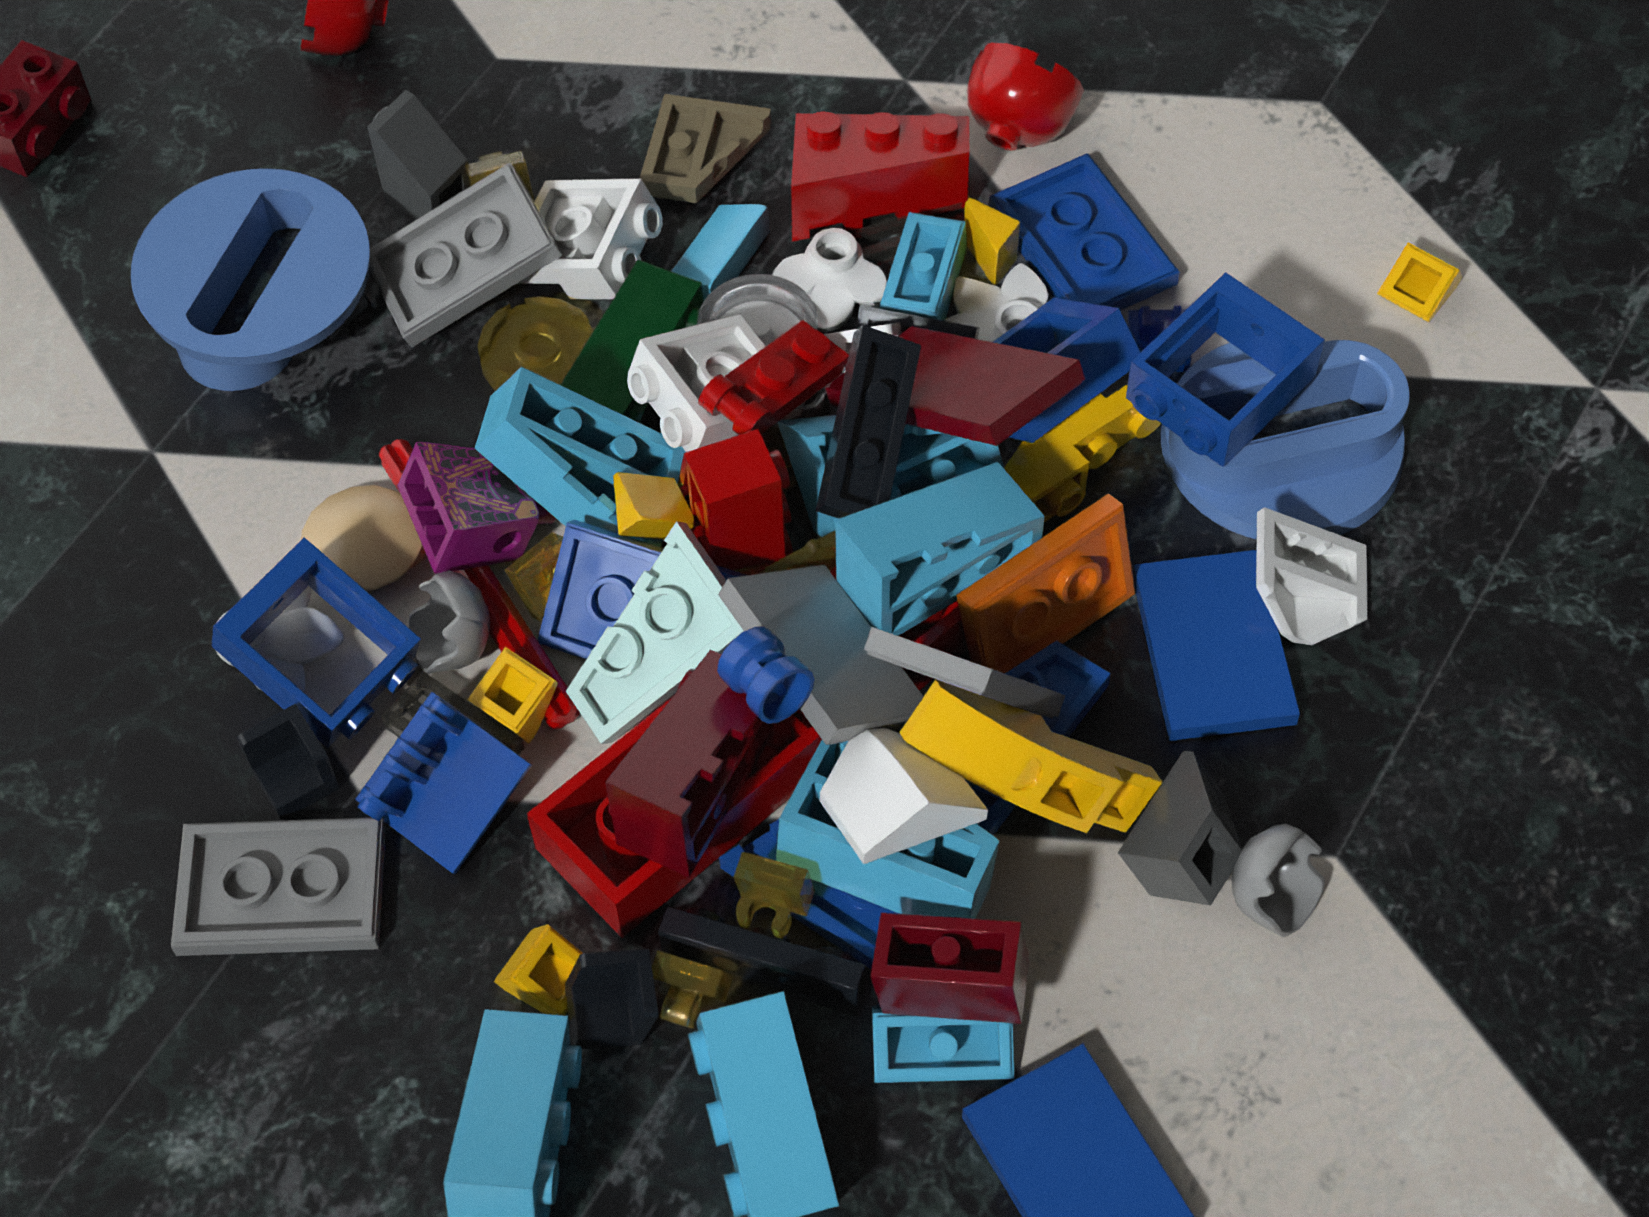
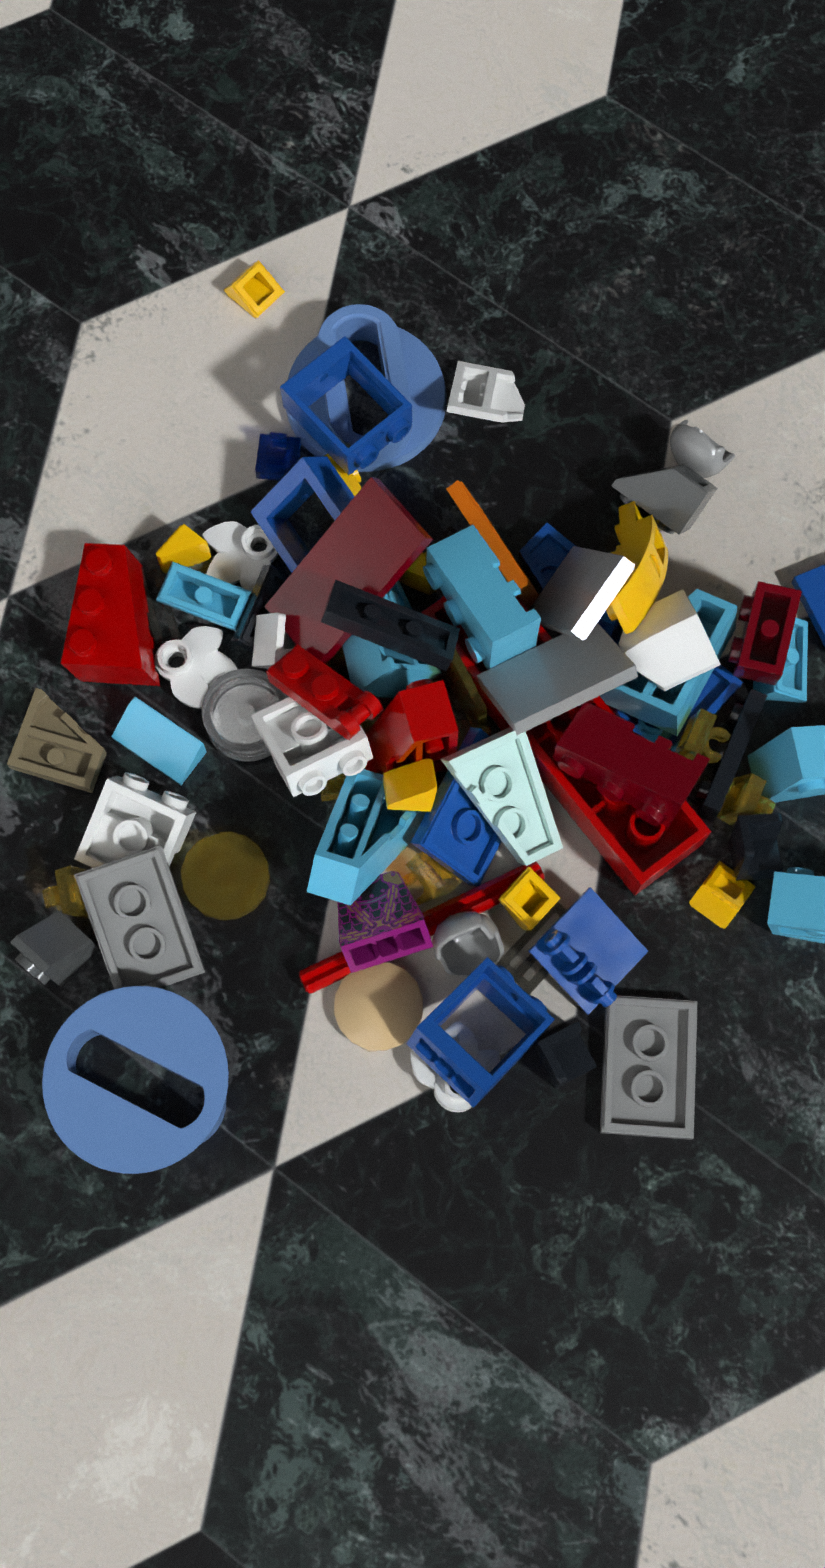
camera: 85 degrees left, 15 degrees up
dark green brick [560,260,709,427] -> none
blue wheel [717,626,815,724] -> none
red cylinder [967,43,1085,151] -> none
blue tile [989,153,1180,311] -> none
blue tile [1133,550,1300,741] -> none

